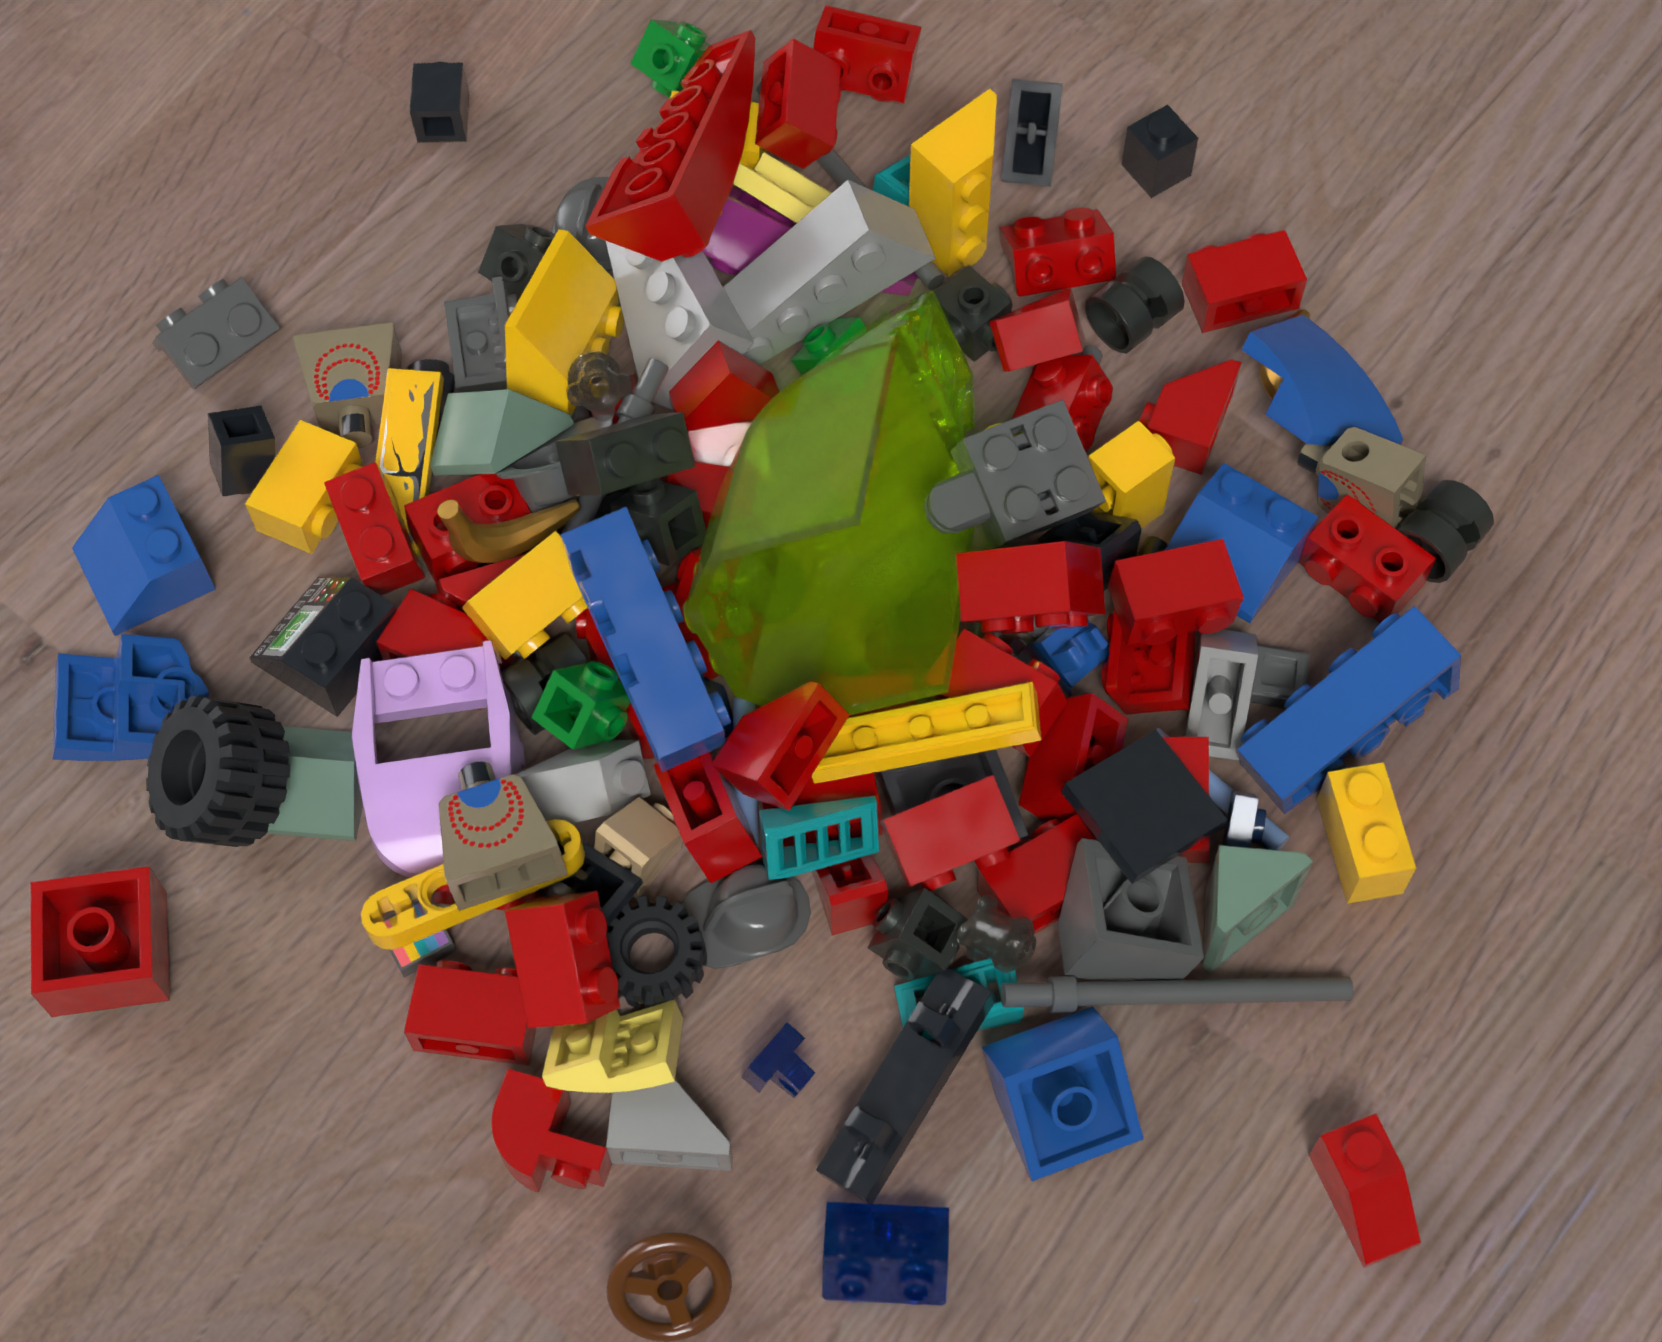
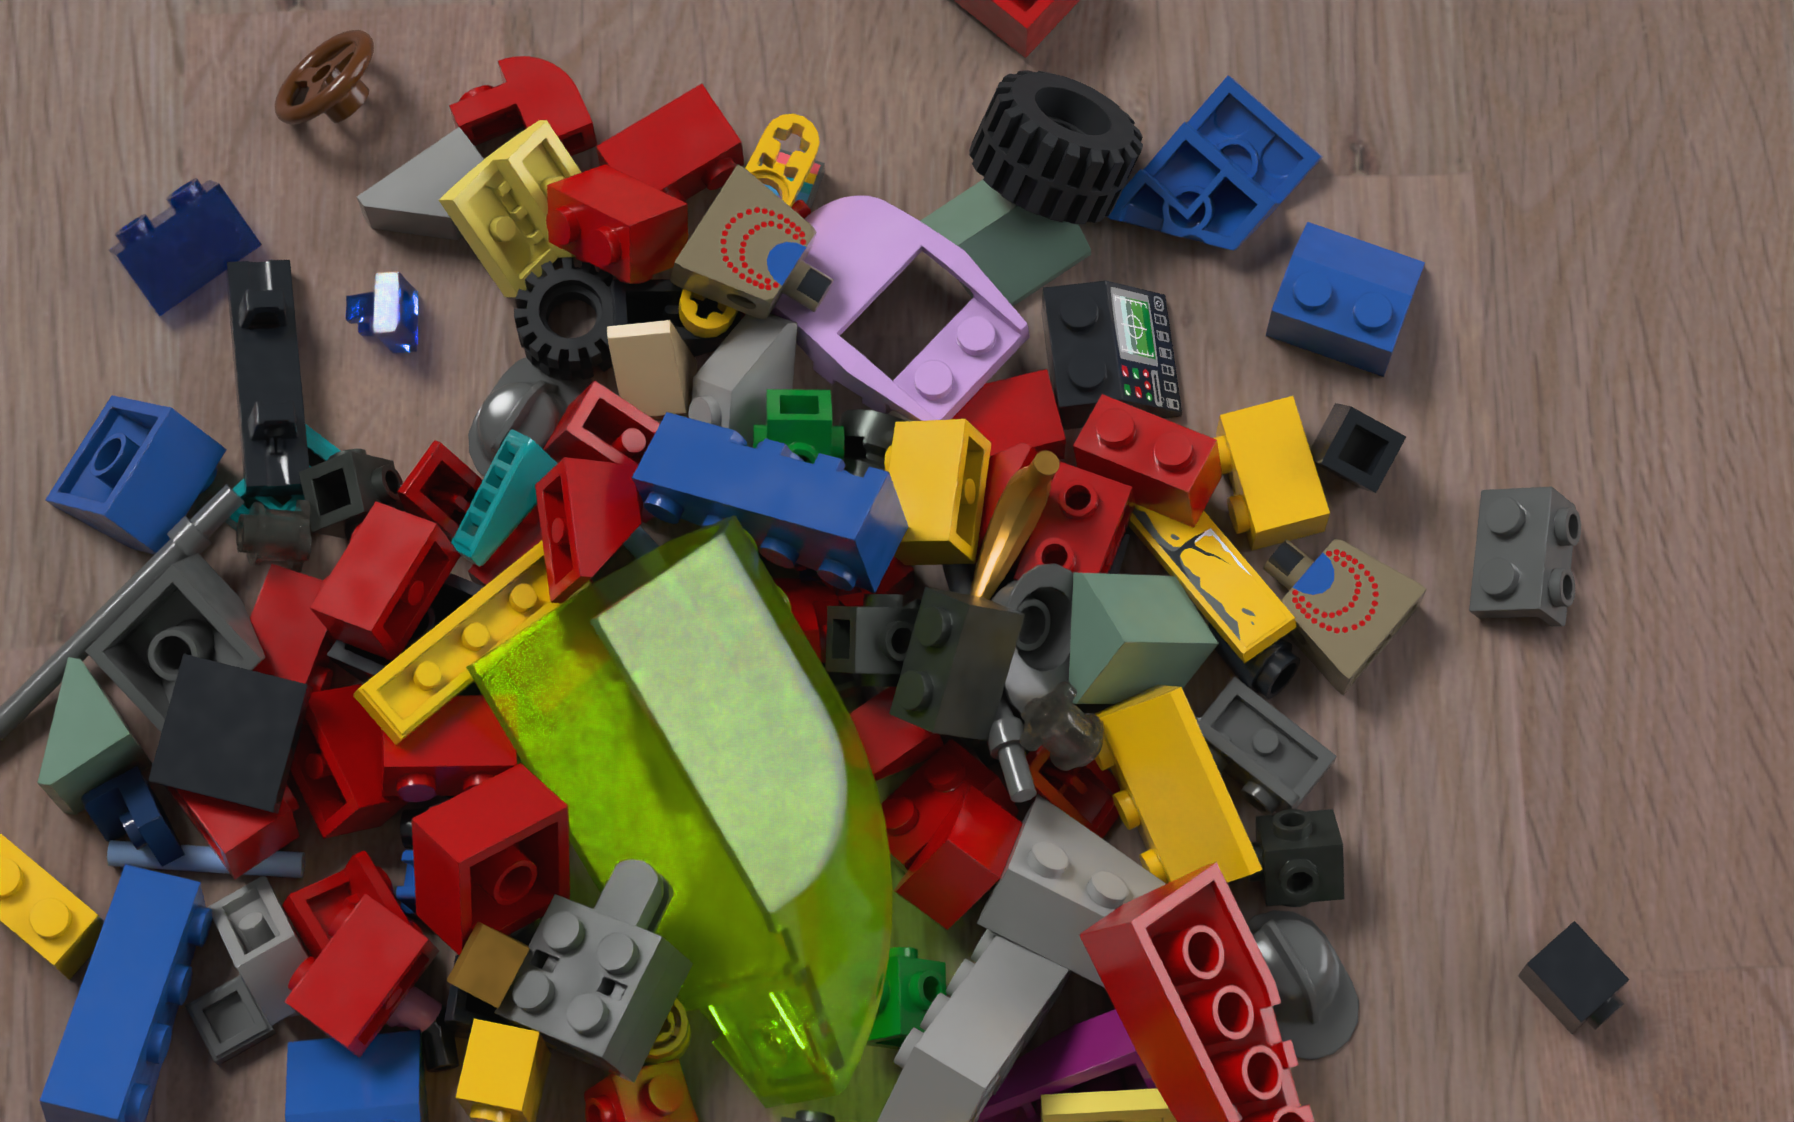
camera: 140 degrees right, 10 degrees up
none -> pearl gold slope [446,921,530,1008]

